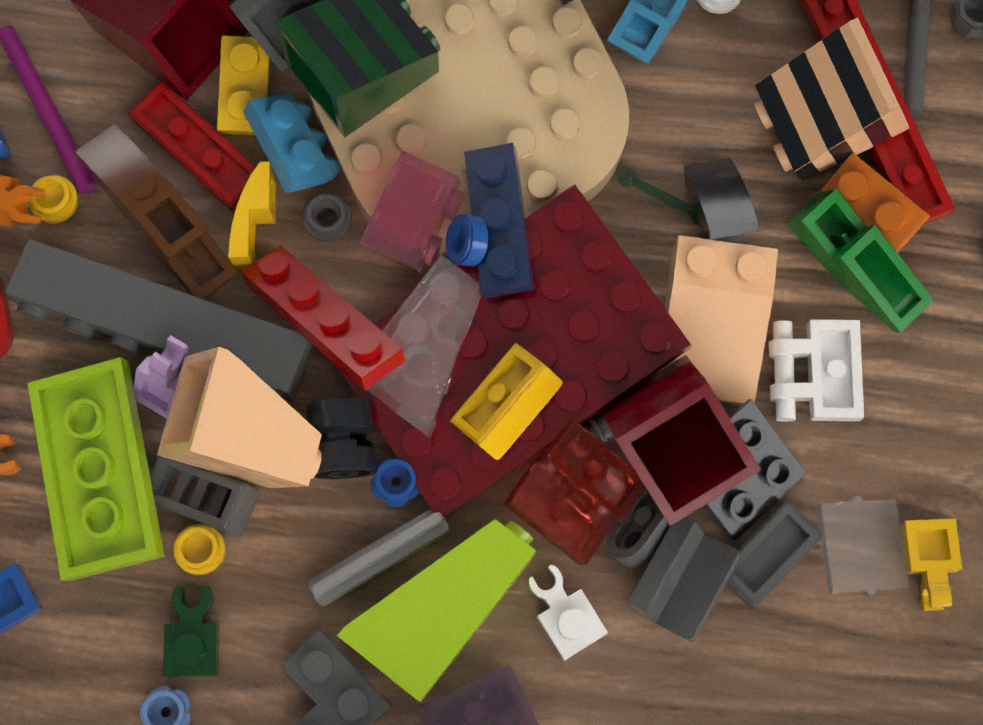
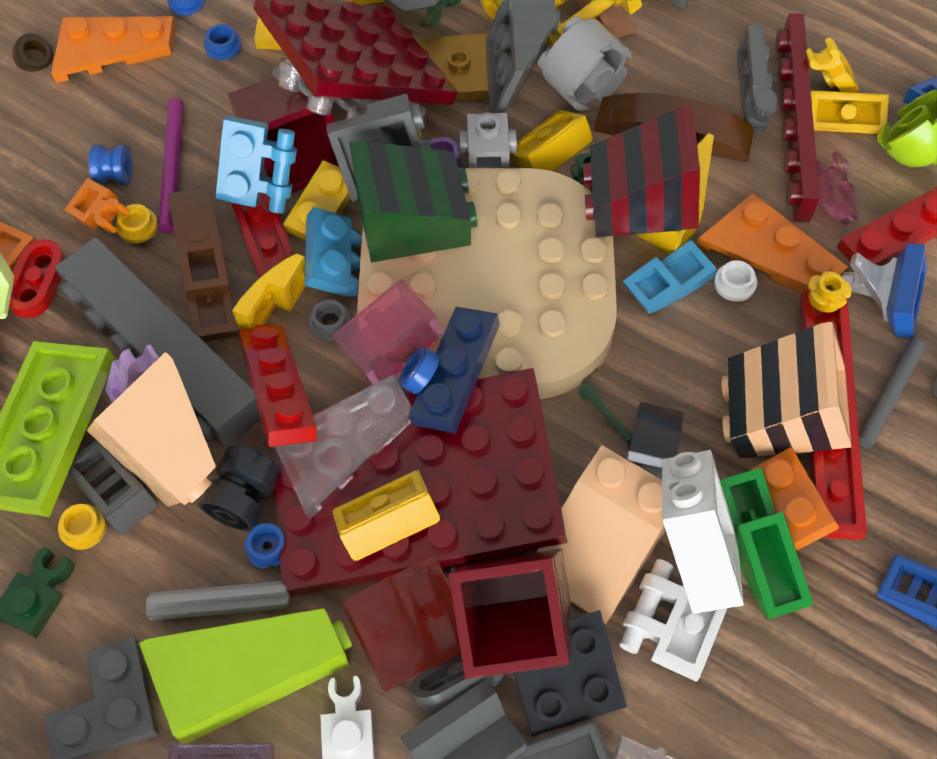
camera: 30 degrees right, 15 degrees down
none -> plate [215,115,297,213]
none -> white window [662,450,743,614]

